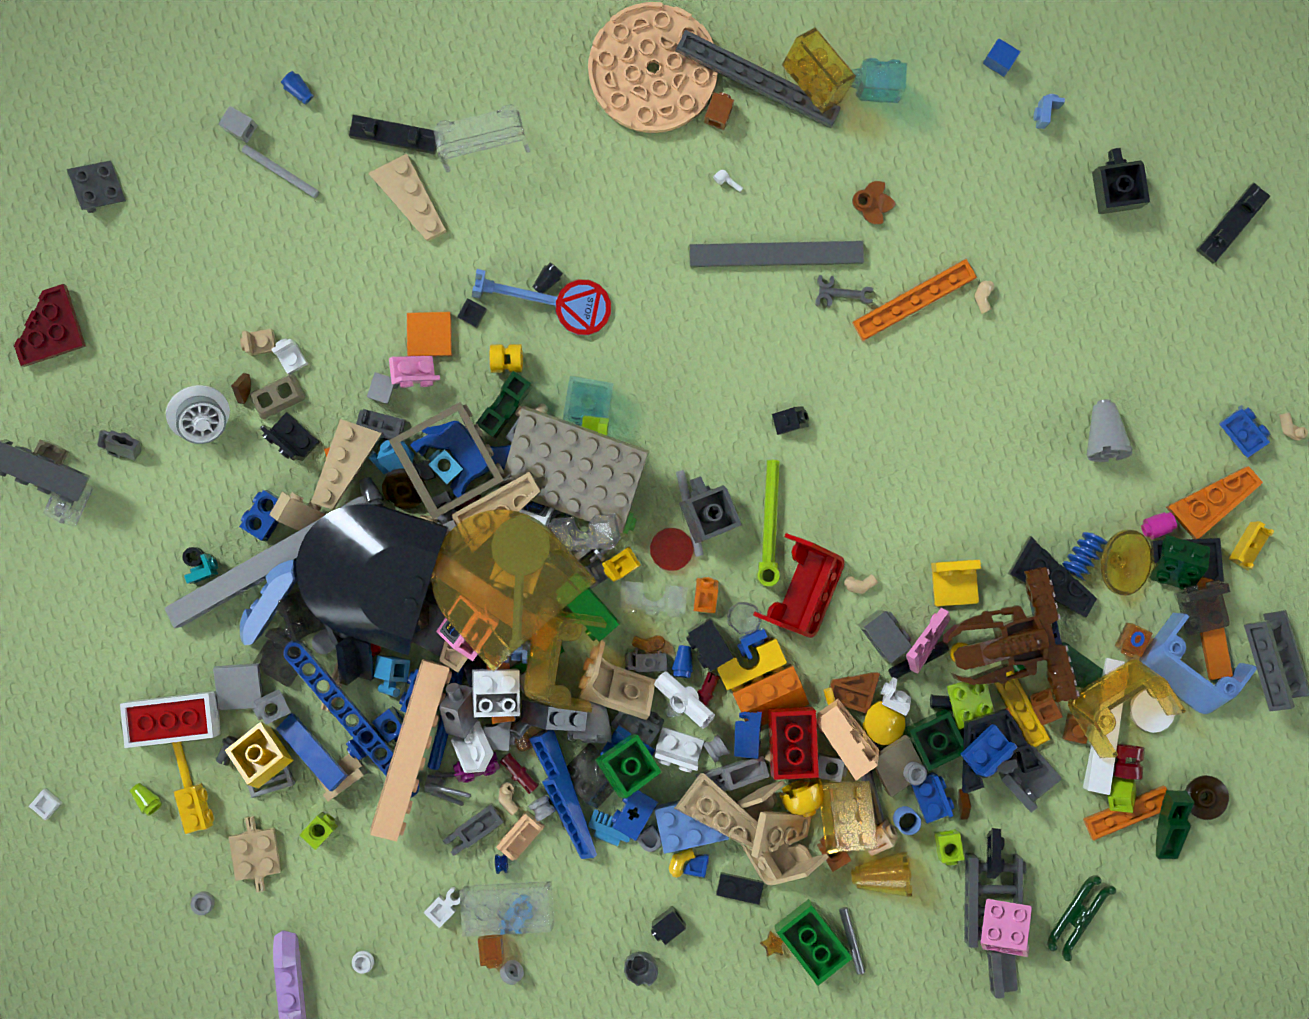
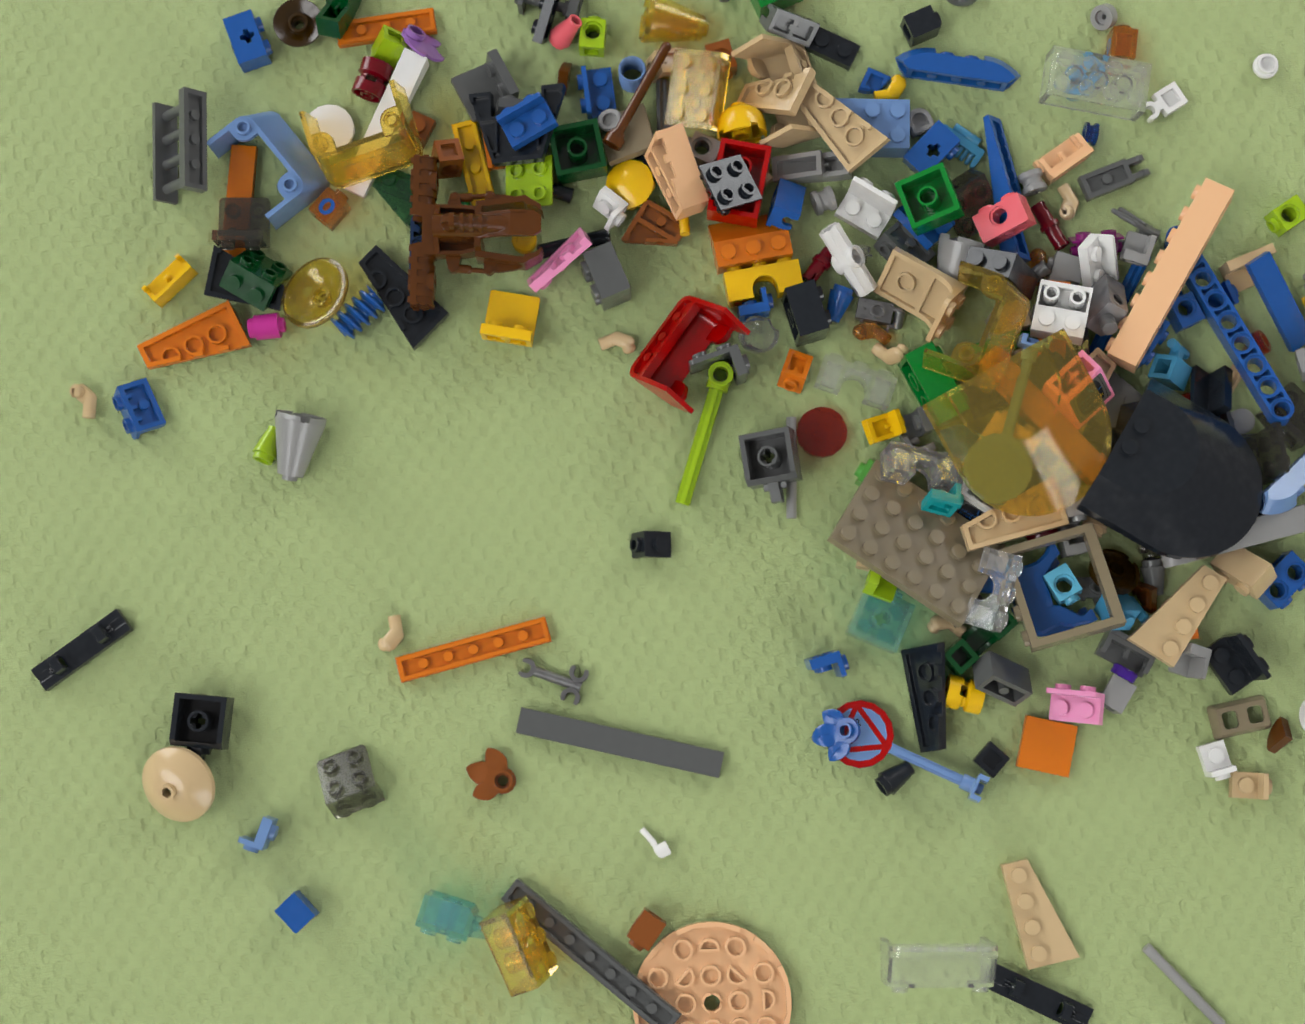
camera: 170 degrees left, 5 degrees down
none -> tan dish [142,746,215,822]
none -> blue brick [223,9,273,73]
none -> lime cone [252,426,277,465]
none -> clear smoke bracket [317,745,385,819]
none -> medium lavender plate [401,24,445,62]
none -> coral cone [549,14,582,50]
none -> reddish brown piece [602,42,671,151]
none -> dark grey bracket [688,343,751,385]
none -> hinge [698,154,763,216]
none -> dark grey hinge [759,3,820,47]
none -> blue bracket [804,650,849,677]
none -> blue plate [812,709,861,761]
none -> tan arm [871,343,909,365]
none -> blue brick [895,48,1021,92]
none -> black wing [901,642,946,753]
none -> teal bracket [921,483,964,518]
none -> clear arch [964,546,1023,633]
none -> coral brick [972,192,1037,247]
none -> dark grey brick [972,650,1033,707]
none -> dark purple tile [1110,662,1138,684]
none -> light grey panel [1118,231,1157,267]
none -> reddish brown tile [1132,581,1157,614]
none -> light grey panel [1168,643,1212,680]
none -> clear red tile [1251,330,1271,355]

